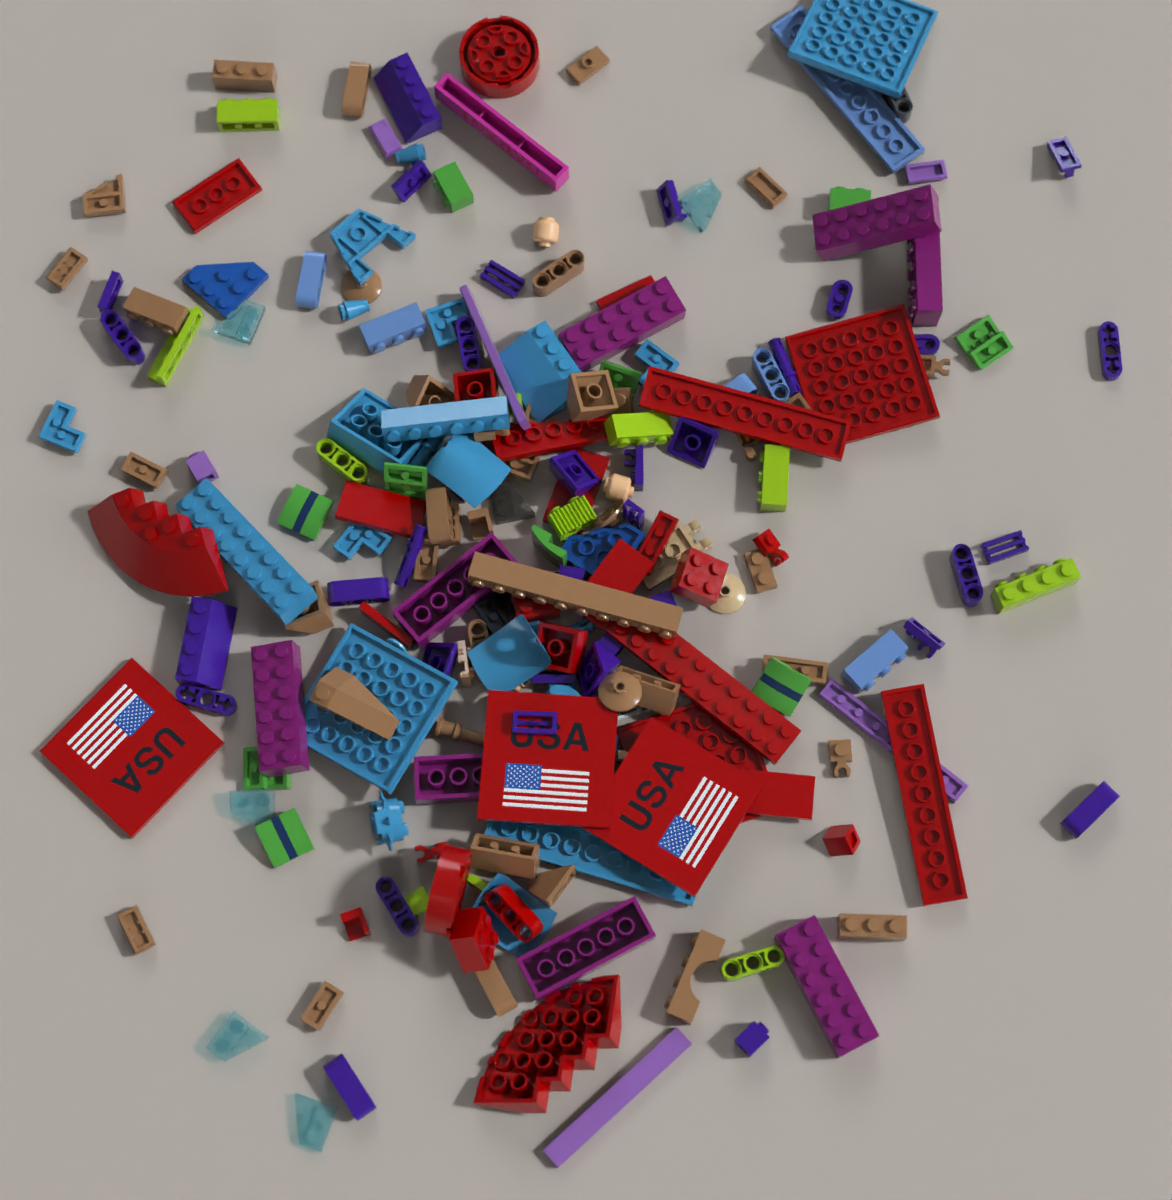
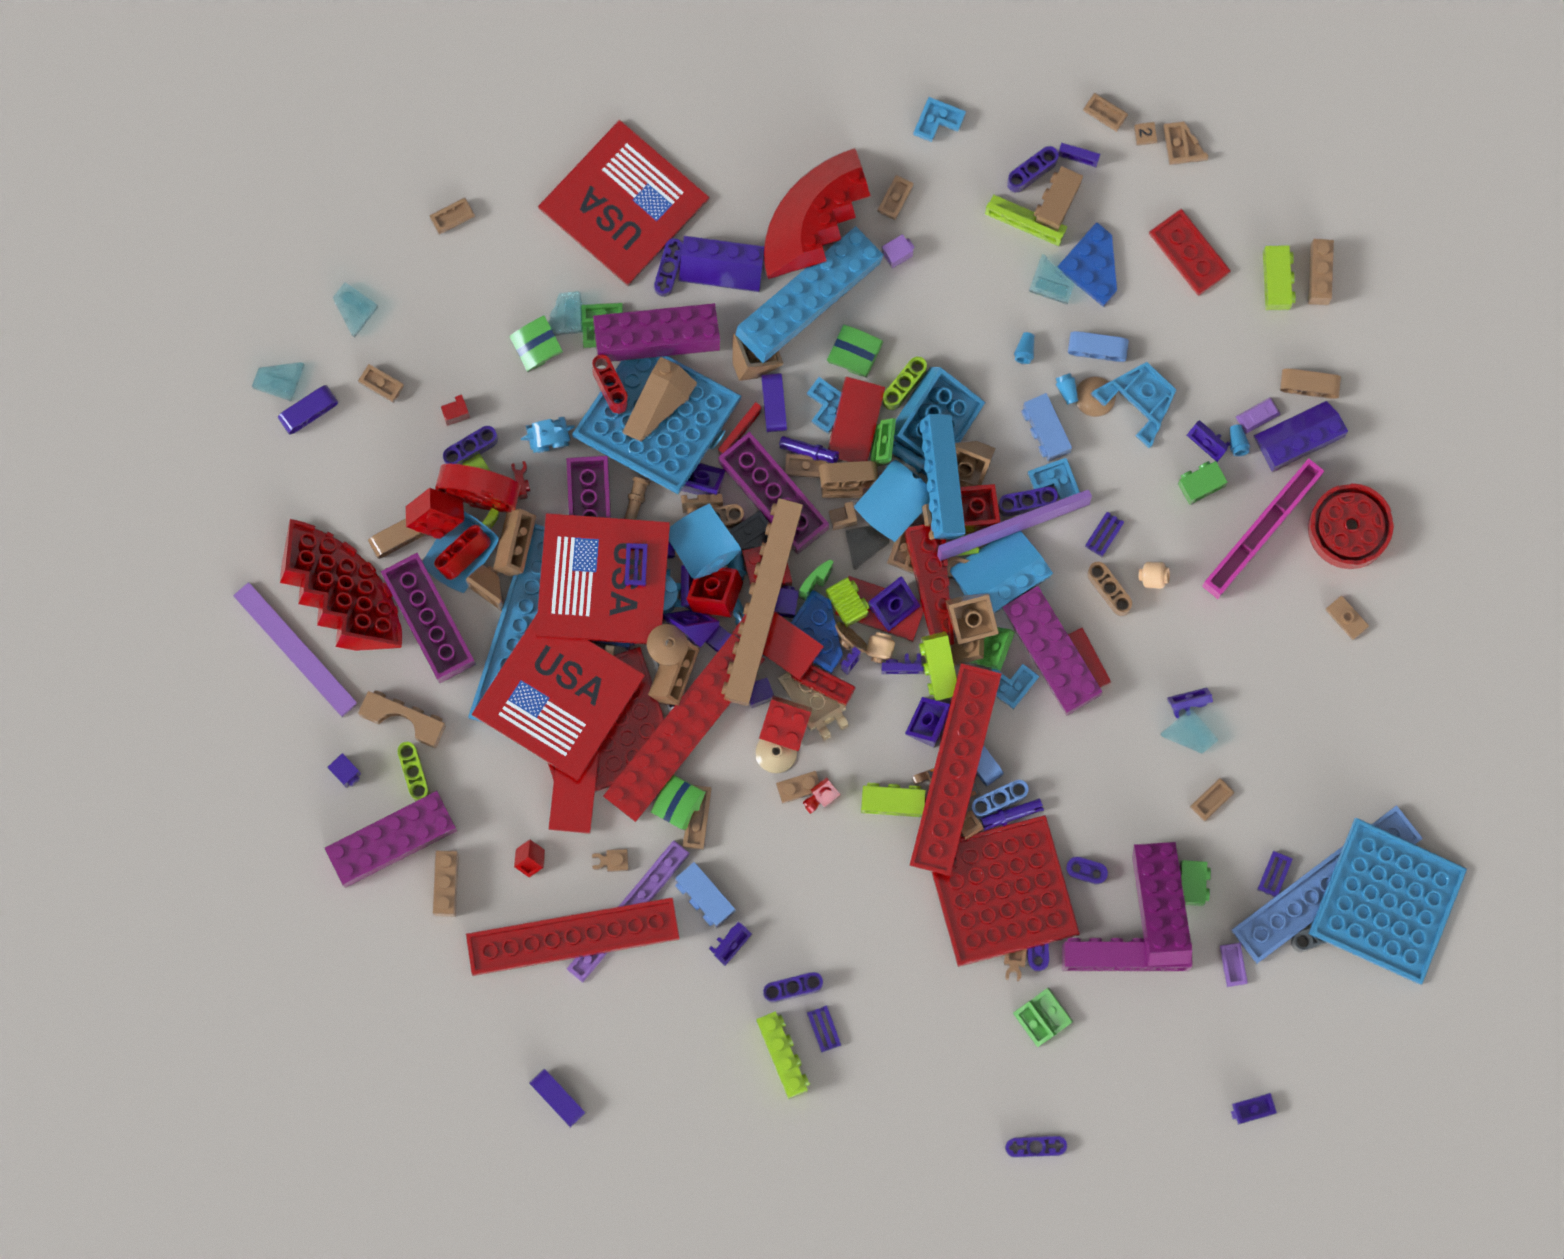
camera: 90 degrees right, 5 degrees up
none -> red beam [592,354,628,414]
none -> dark azure cone [1014,332,1035,364]
none -> medium nougat tile [1134,122,1157,146]
none -> dark purple tile [1257,851,1293,897]

